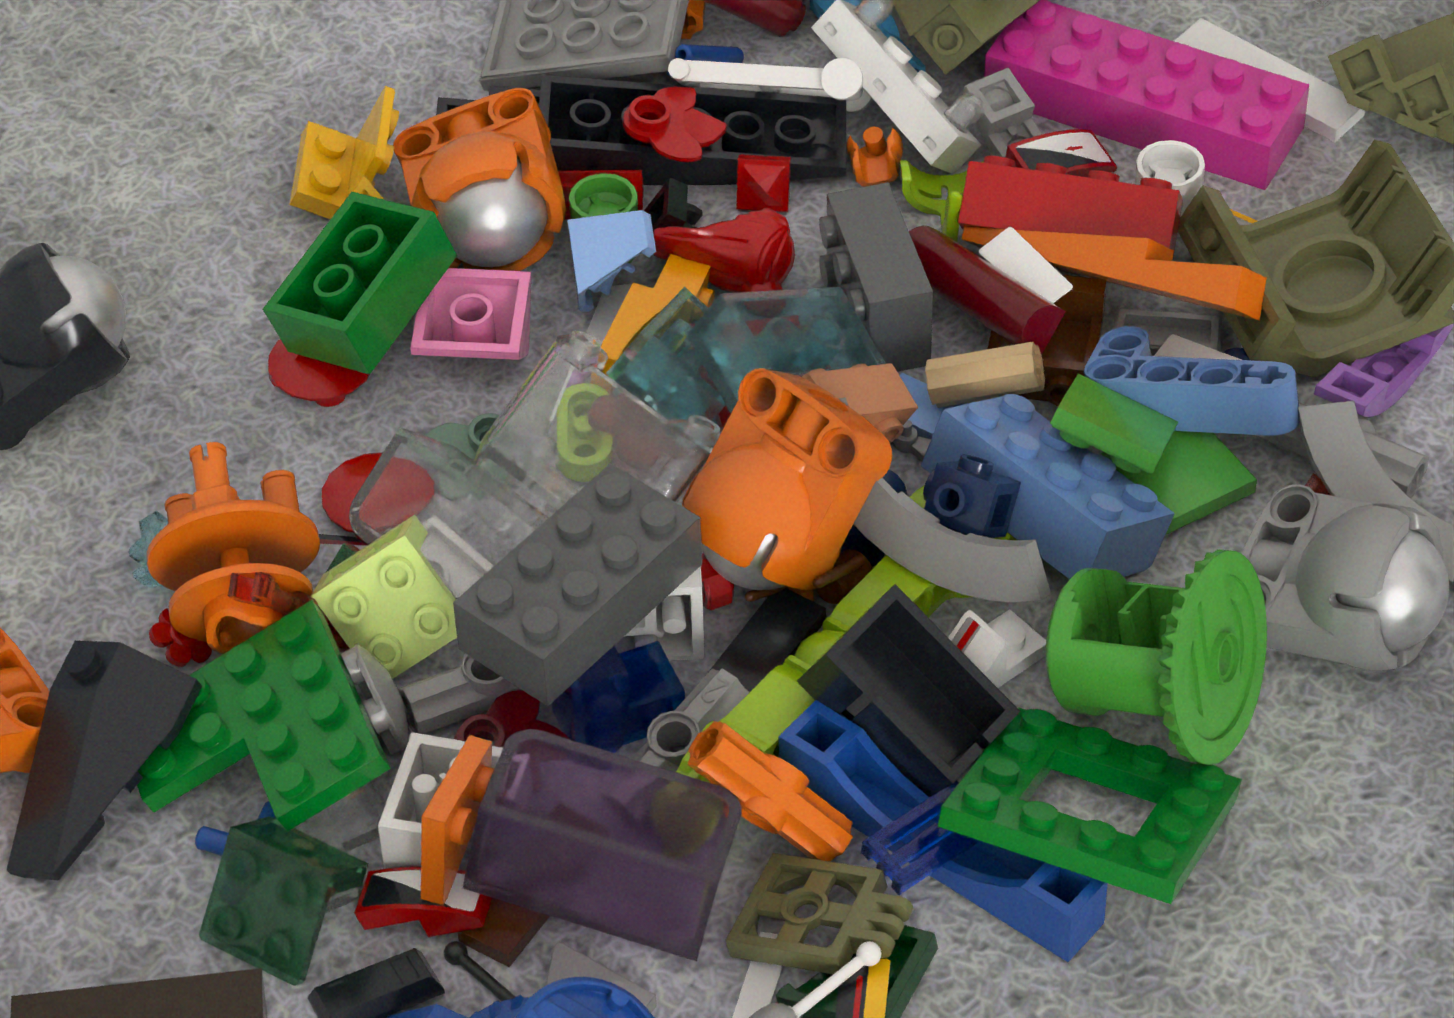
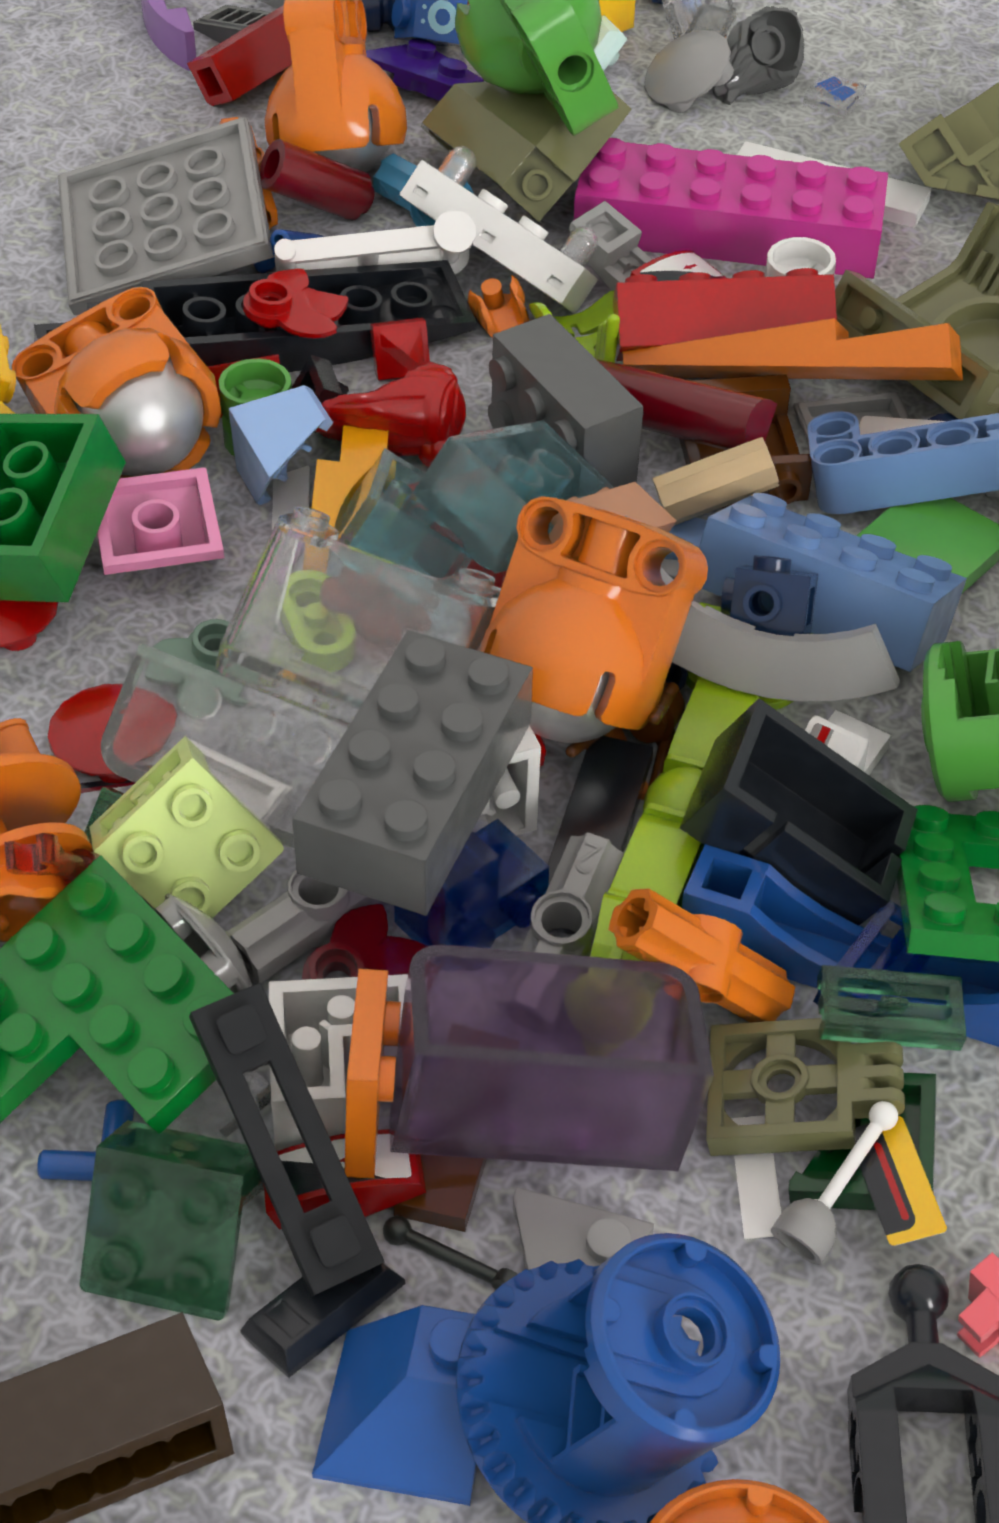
camera: 20 degrees left, 0 degrees up
white sticker [979,227,1073,303] -> none
bright green tile [1050,373,1178,474] -> none
none -> black container [189,982,385,1297]
none -> clear green tile [817,965,967,1051]

